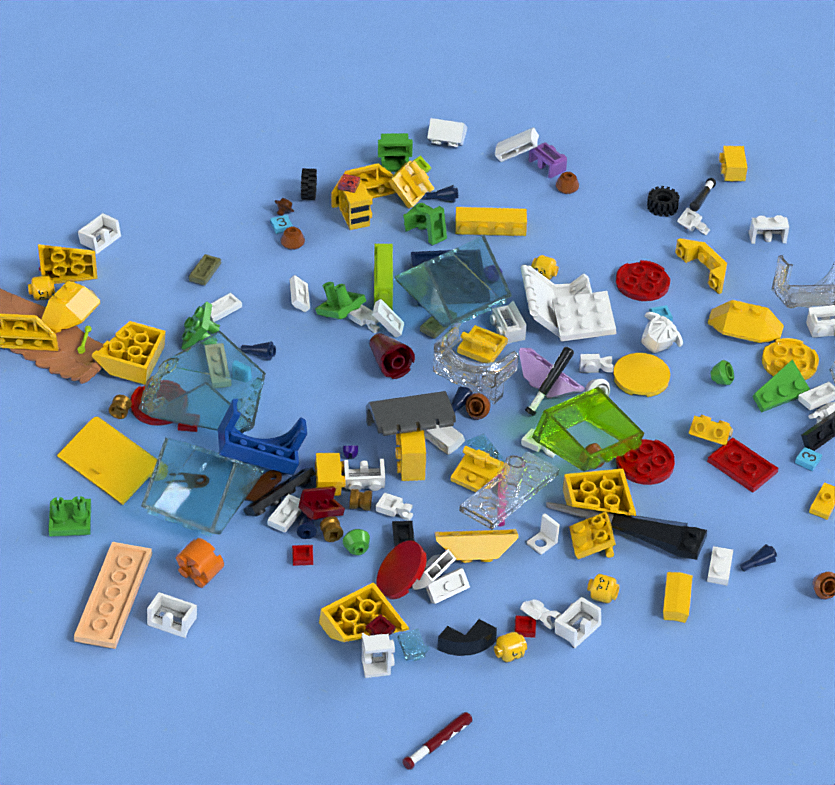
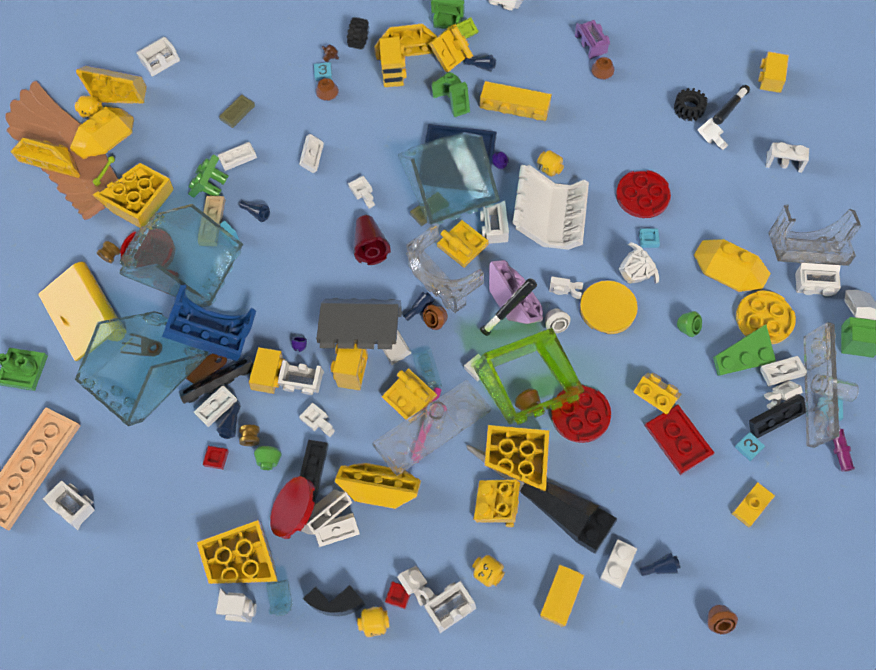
camera: 20 degrees right, 20 degrees up
orange brick [176,538,224,588] -> none
dark red bracket [298,486,345,520] -> none
bright green plate [315,282,366,319] -> none
clear pink tile [338,174,360,193] -> none
pearl gold wheel [349,489,372,511] -> none
dark red tile [365,614,396,636] -> none
white plate [372,299,404,338] -> none
lime door [374,243,393,311] -> none
white piece [495,127,539,162] -> none
white bracket [527,514,560,555] -> none
white plate [552,291,616,342] -> none
yellow slope [675,238,727,294] -> none

